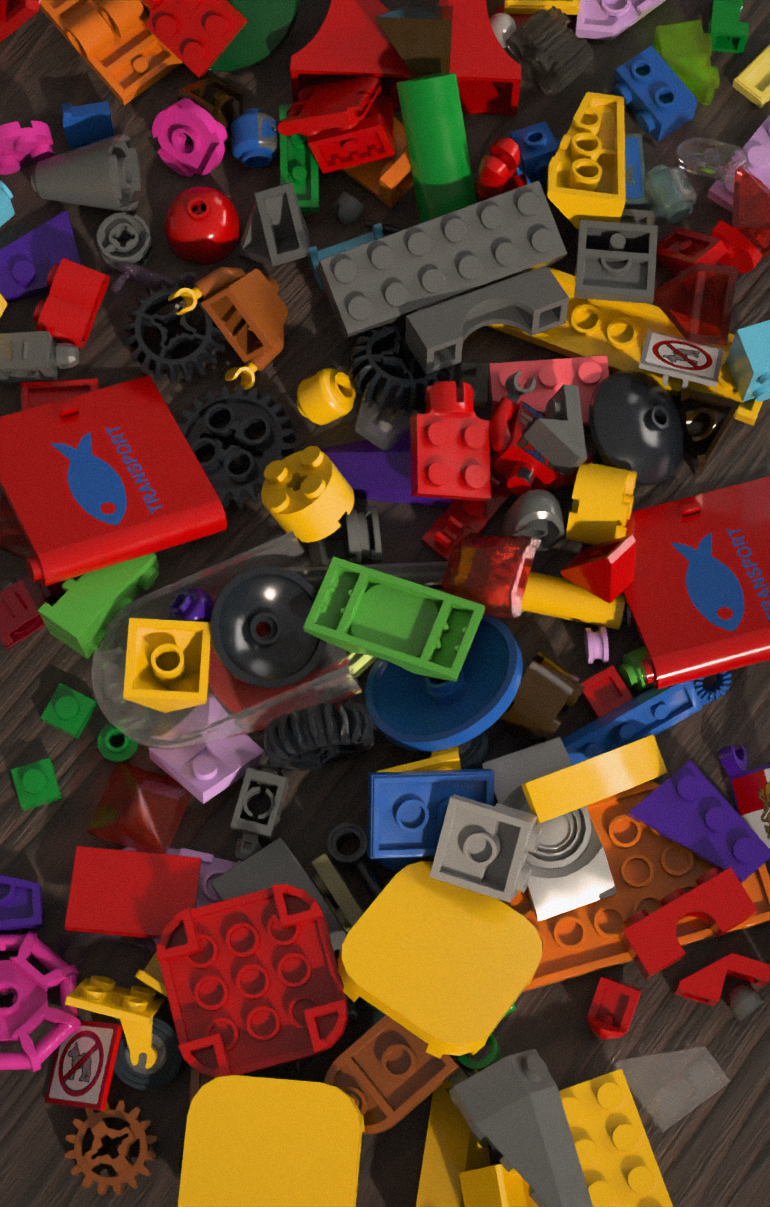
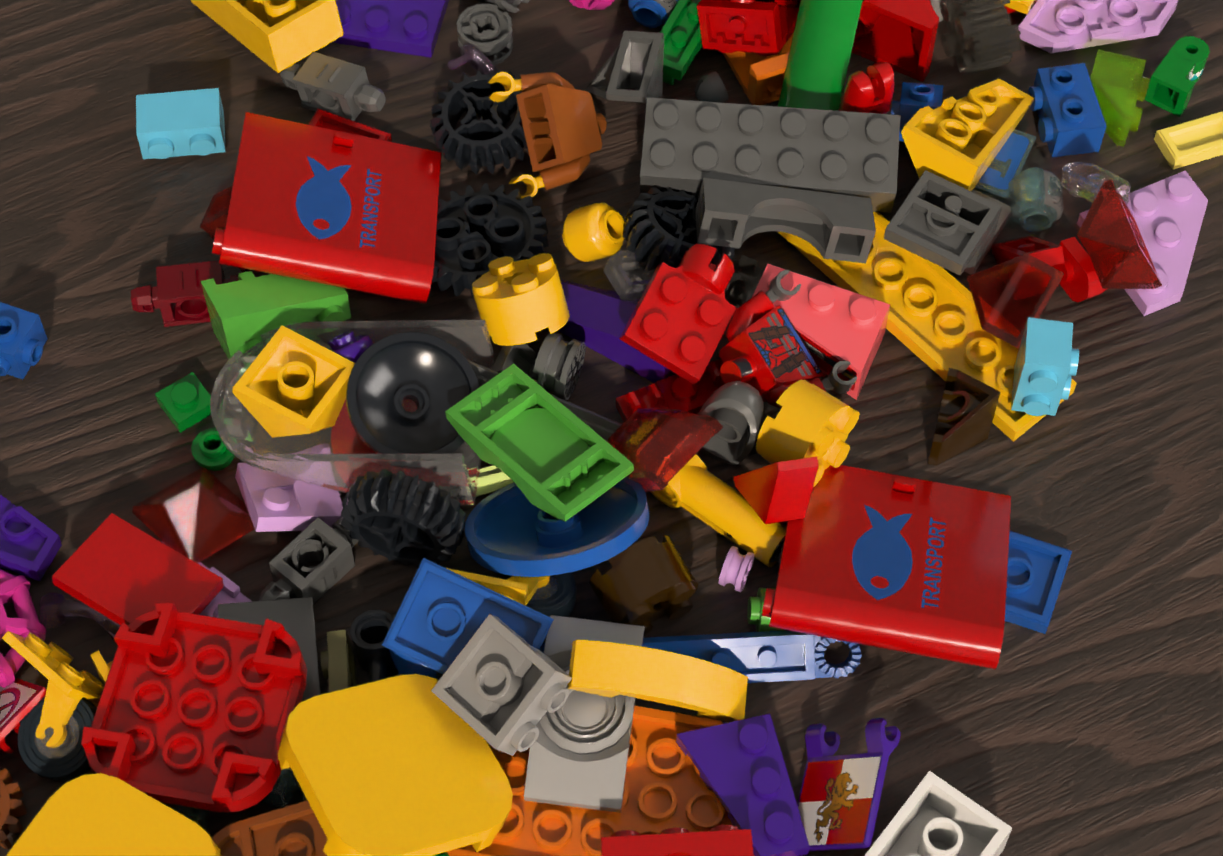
camera: 25 degrees right, 15 degrees down
green plate [11,758,63,811] -> none
red brick [33,258,110,349] -> none
red cylinder [164,186,241,265] -> none
dark grey slope [524,384,587,476] -> none
red plate [580,665,633,719] -> none
black dish [589,370,685,486] -> none
piece [638,330,724,390] -> none

